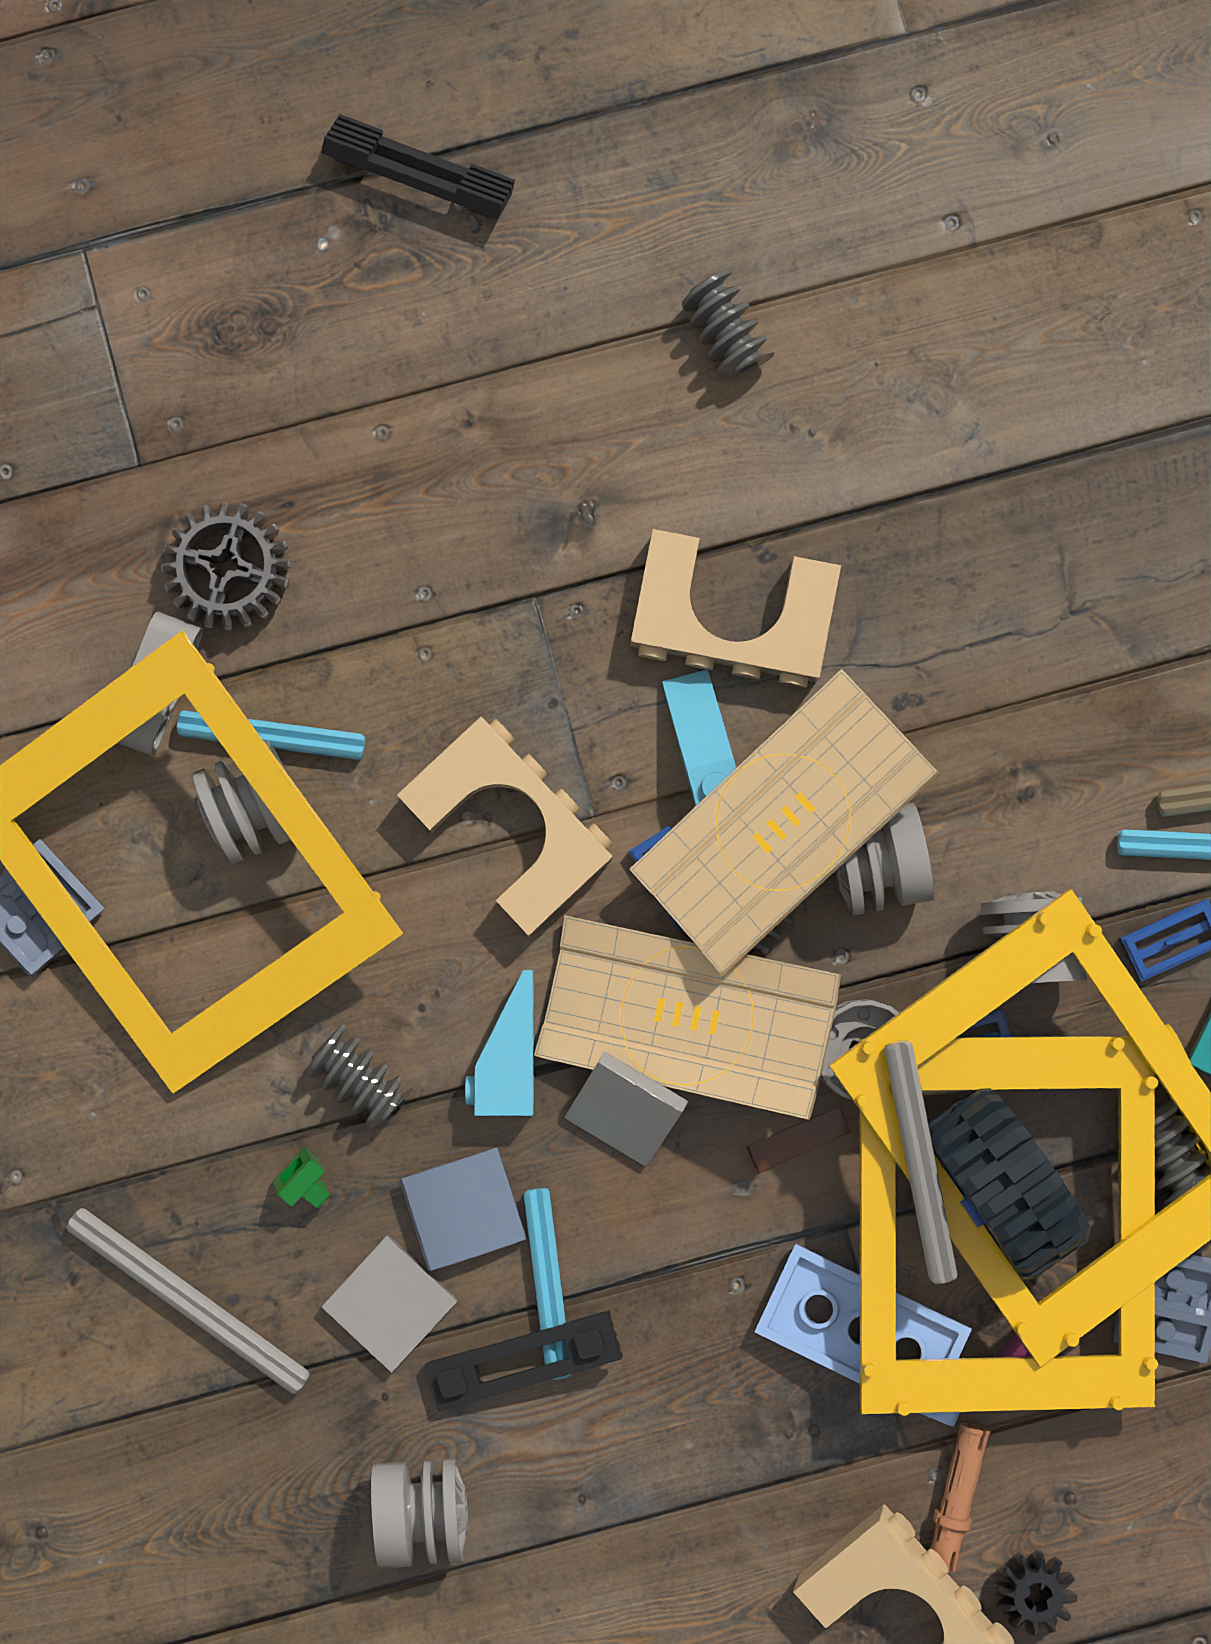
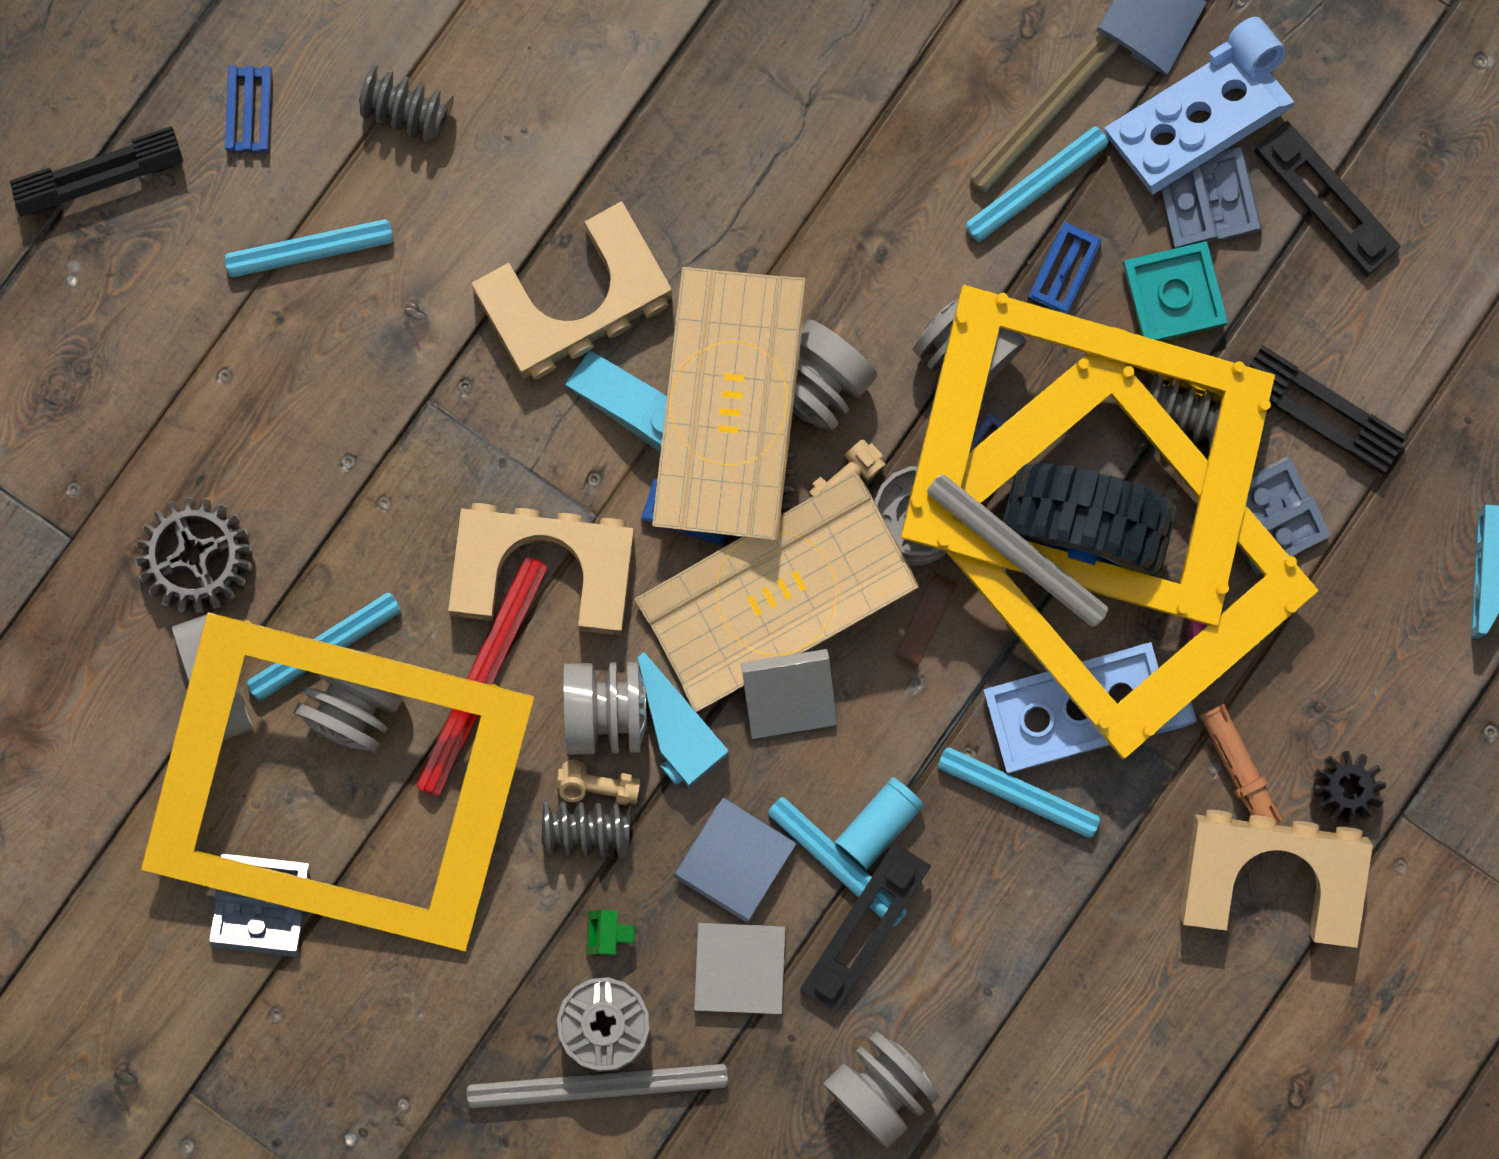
camera: 45 degrees left, 5 degrees down
none -> blue tile [225,65,272,153]
none -> medium azure axle [225,219,393,277]
none -> red axle [417,557,547,796]
none -> tan bar [556,760,640,806]
none -> light grey wheel [557,977,650,1072]
none -> light grey wheel [564,662,647,755]
none -> tan bar [808,439,886,497]
none -> medium azure pin [835,777,925,871]
none -> medium azure axle [938,748,1100,838]

